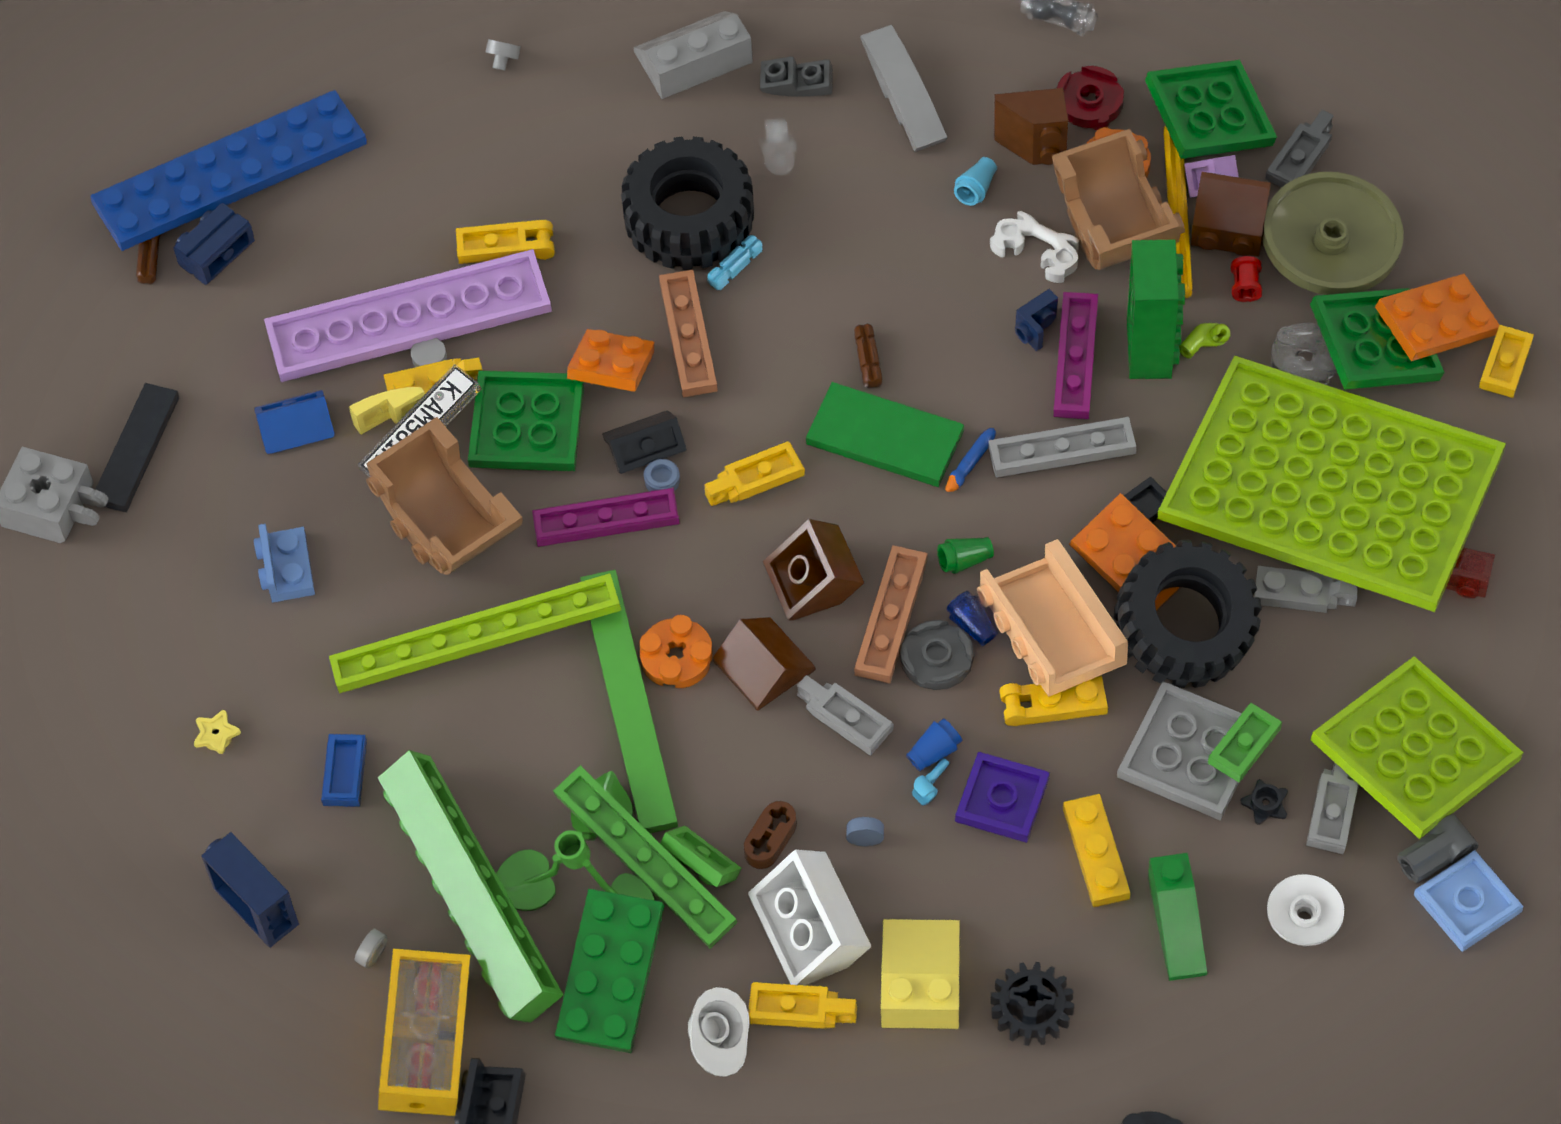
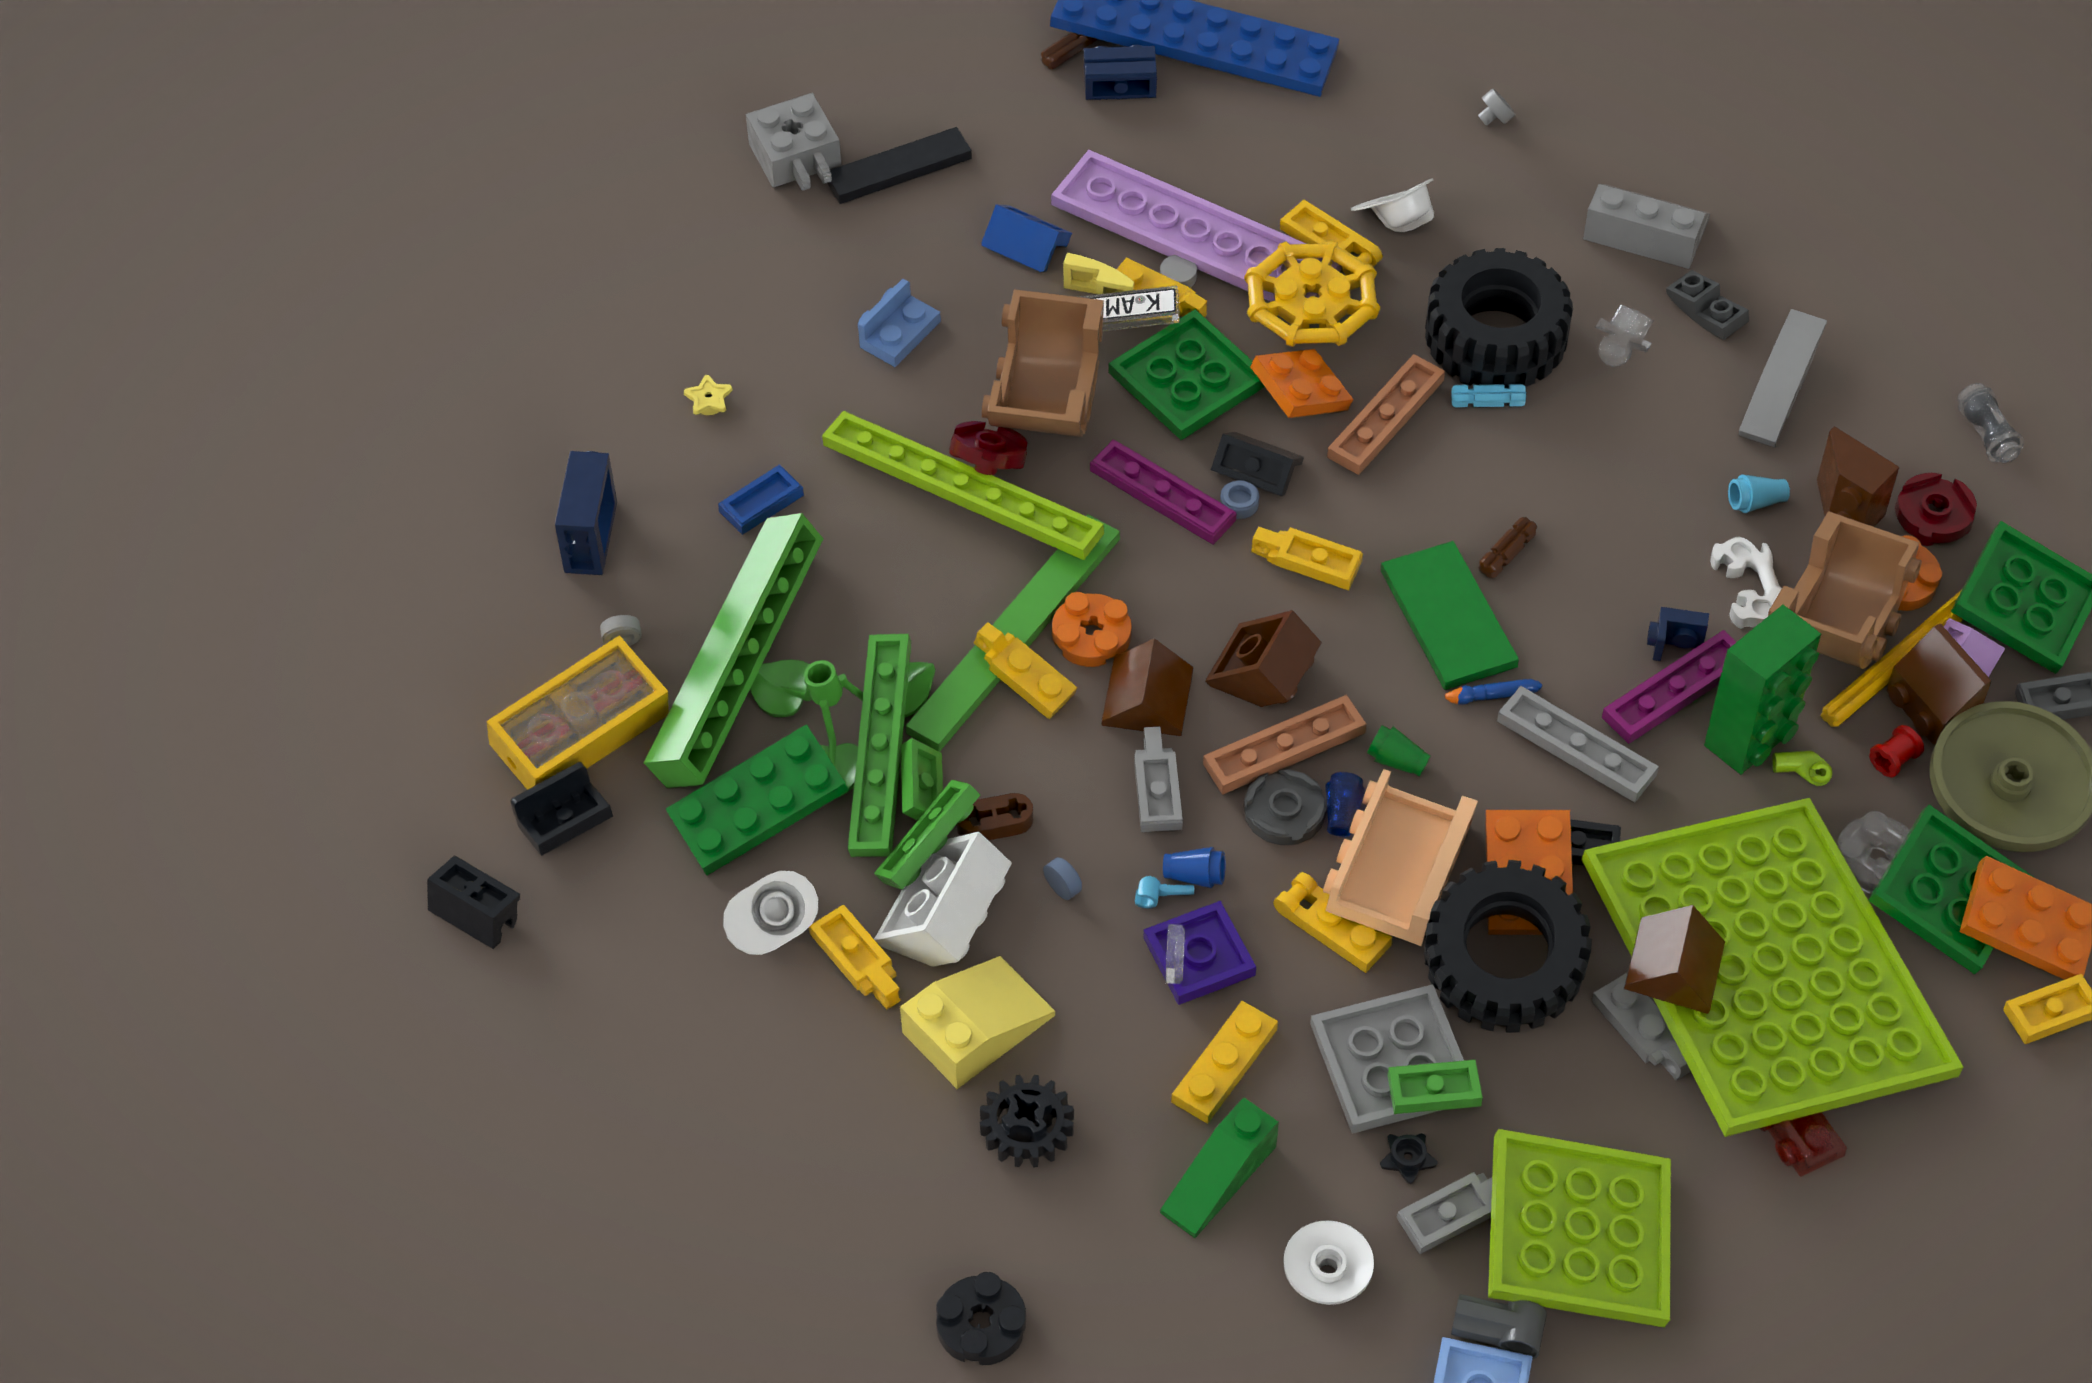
camera: 45 degrees right, 5 degrees down
none -> bright green plate [874,780,980,890]
none -> dark red plate [949,421,1028,475]
none -> yellow hinge [974,622,1078,719]
none -> clear tile [1166,924,1185,984]
none -> yellow plate [1244,240,1380,347]
none -> white piece [1351,178,1434,232]
none -> reddish brown slope [1624,905,1725,1014]

